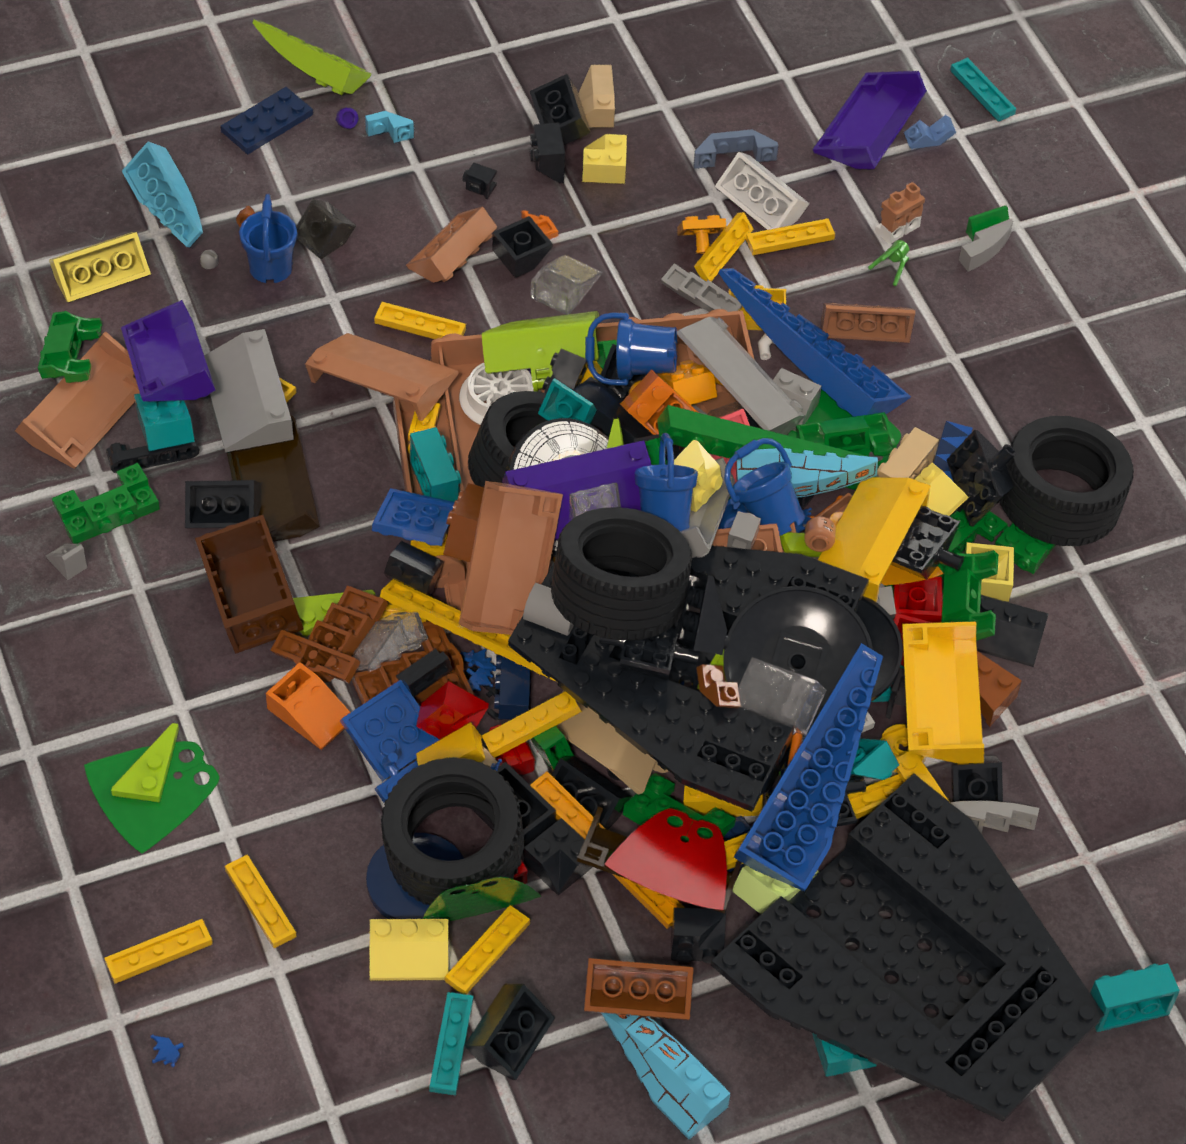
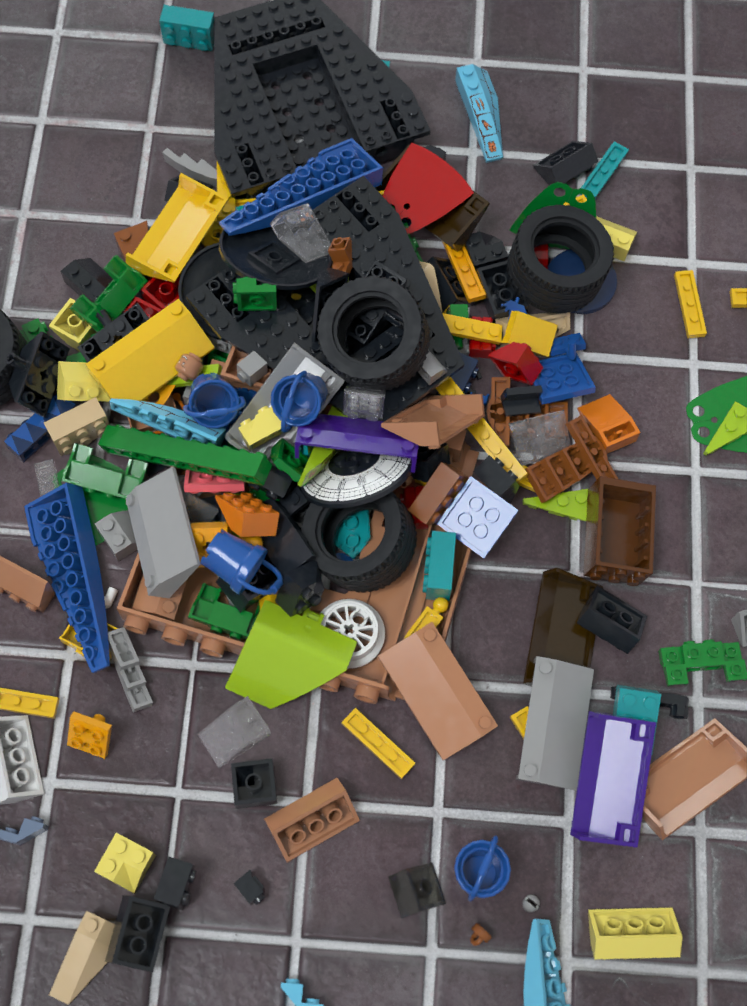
camera: 155 degrees left, 15 degrees up
green bracket [38,311,103,383] -> none
orange tile [521,210,558,240] -> none
teal slope [538,378,597,424] -> none
dark orange slope [584,958,693,1020] -> none
yellow plate [694,212,754,282] -> none
none -> clear plate [34,459,60,496]
none -> green plate [233,277,277,311]

